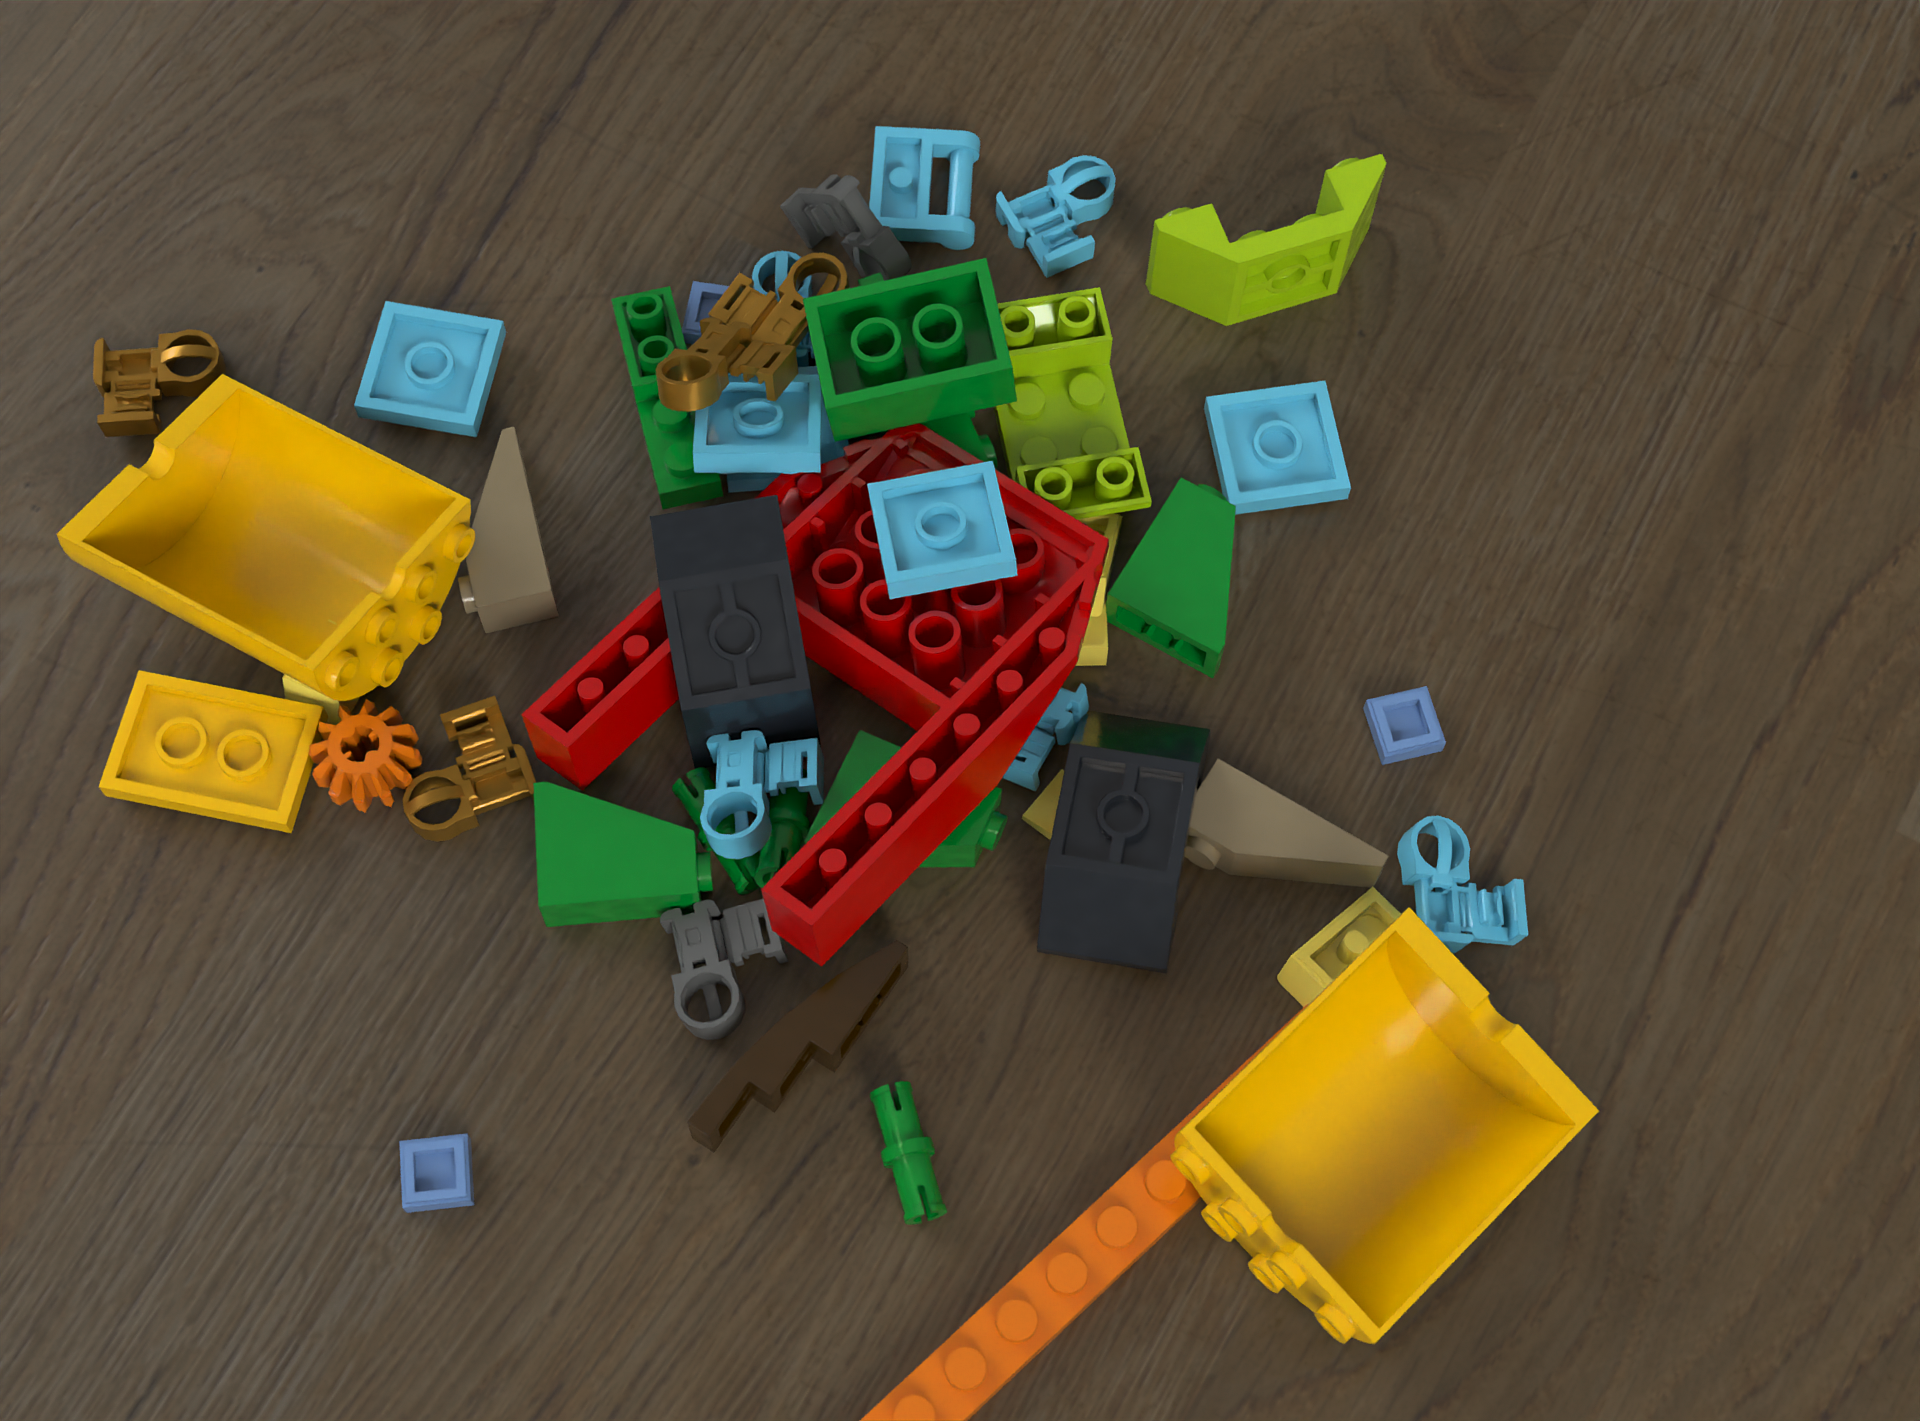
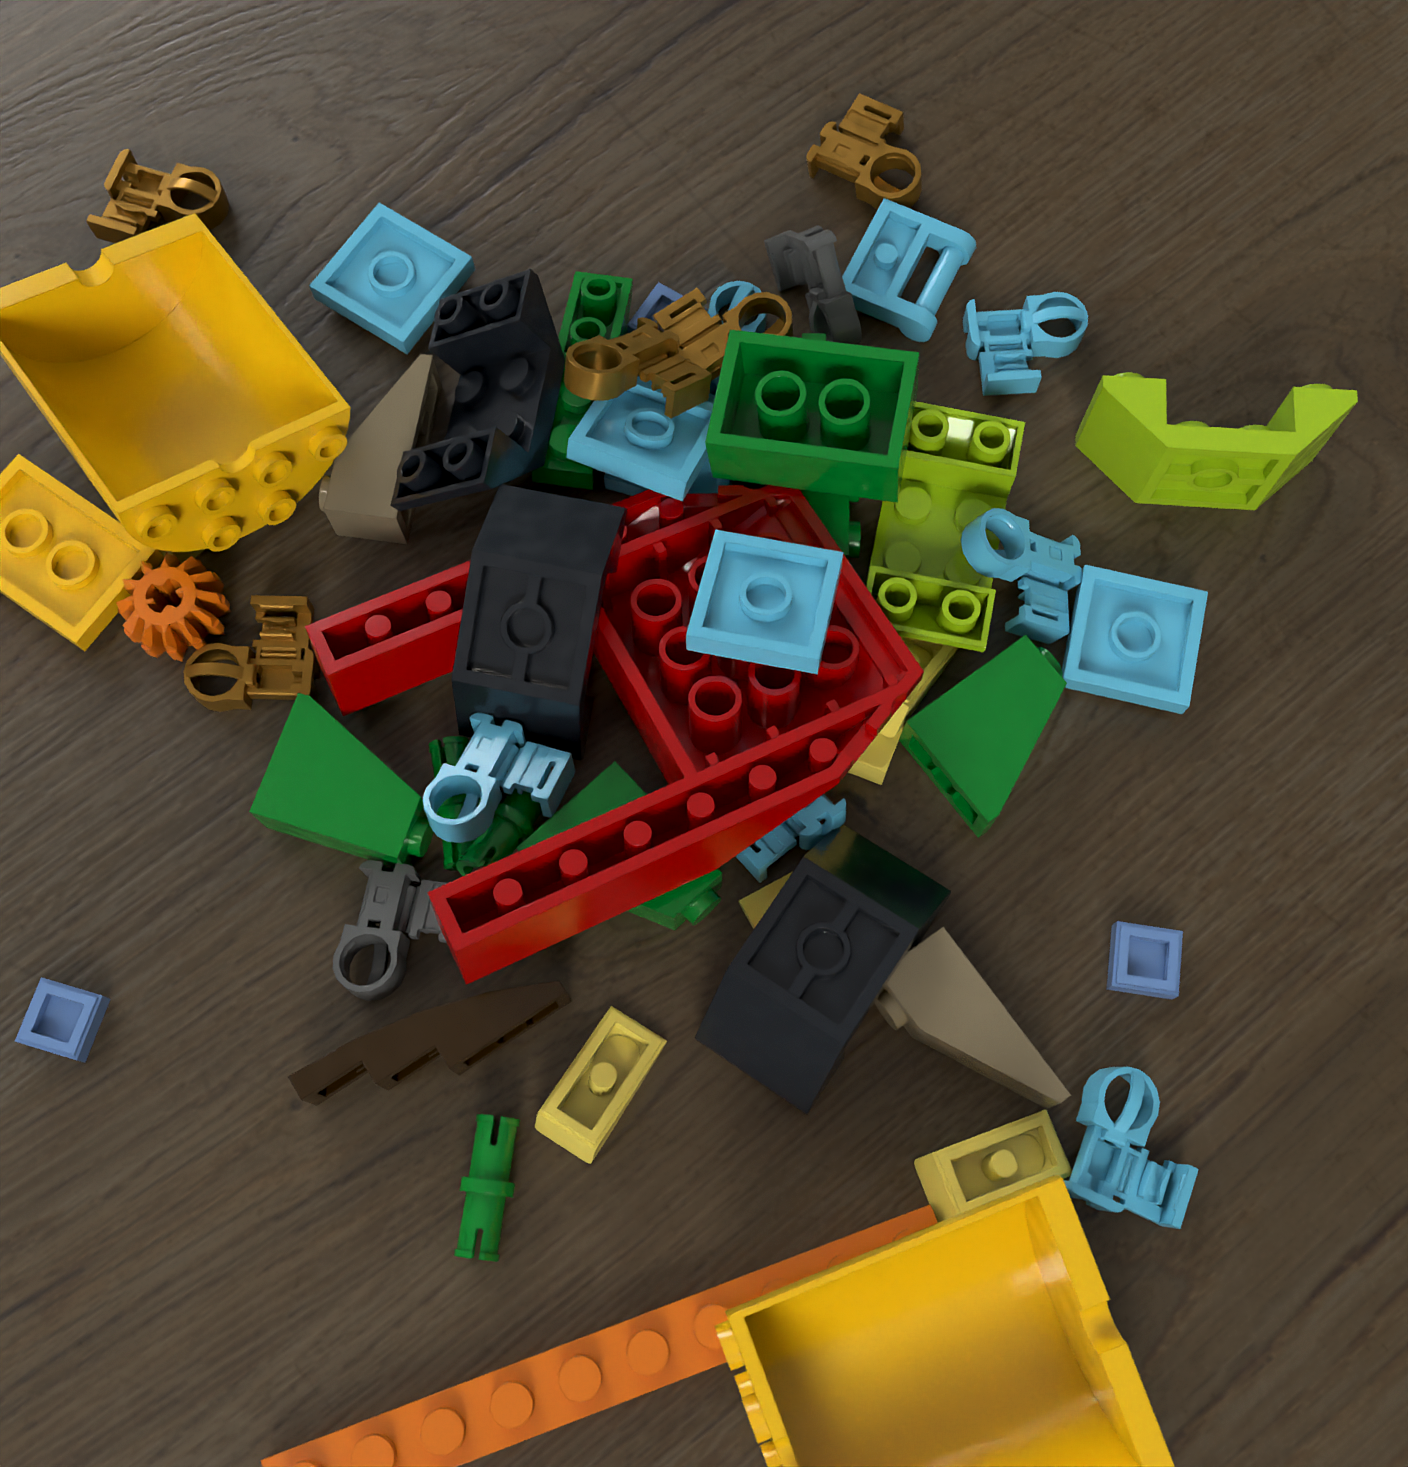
camera: 25 degrees right, 5 degrees up
none -> black slope [390,269,565,511]
none -> light yellow slope [535,1006,667,1164]
none -> pearl gold piece [806,93,922,210]
none -> medium azure piece [961,508,1082,644]

